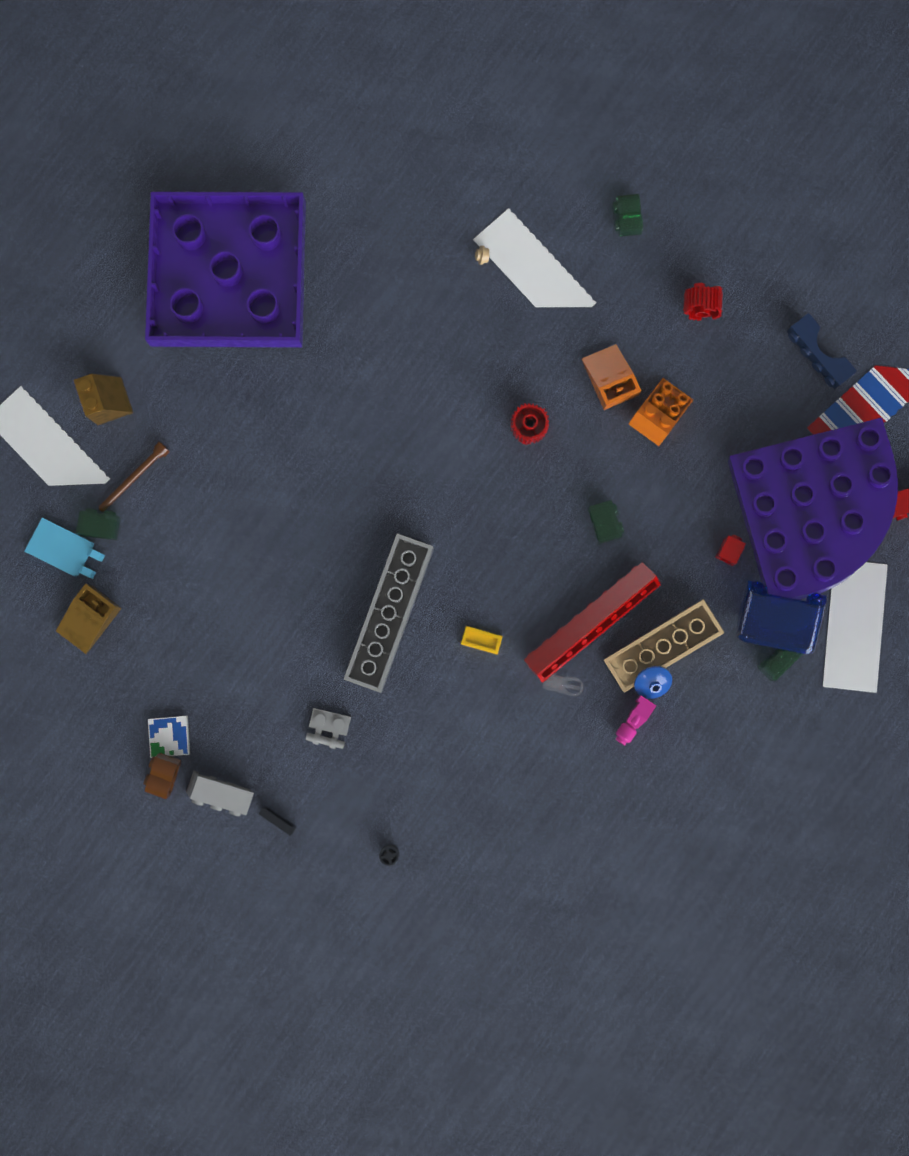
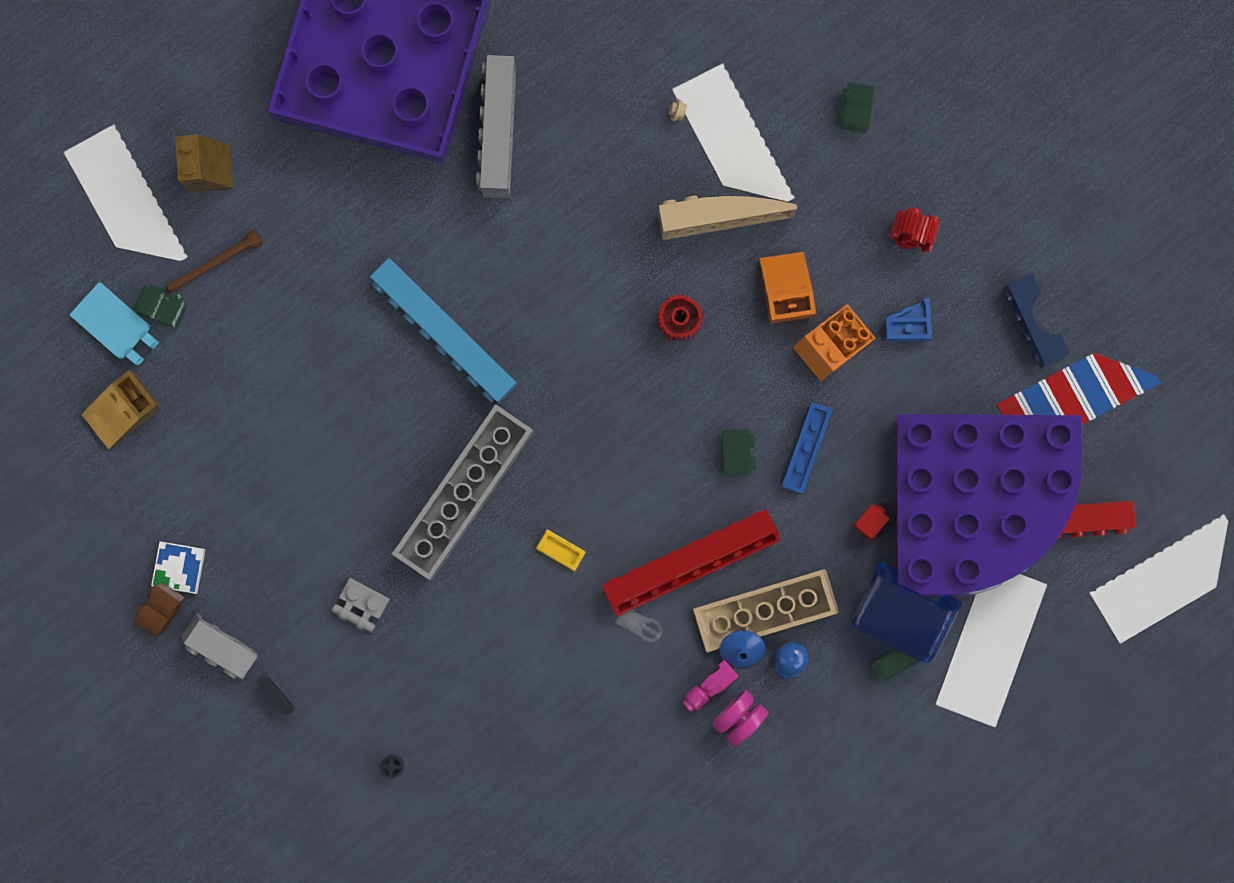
camera: 10 degrees right, 0 degrees up
none -> dark azure brick [370,258,517,404]
none -> light grey brick [476,55,516,198]
none -> tan slope [658,196,797,240]
none -> dark pink wheel [711,689,769,748]
none -> blue helmet [773,642,808,679]
none -> blue plate [781,402,833,494]
none -> blue wing [885,298,932,342]

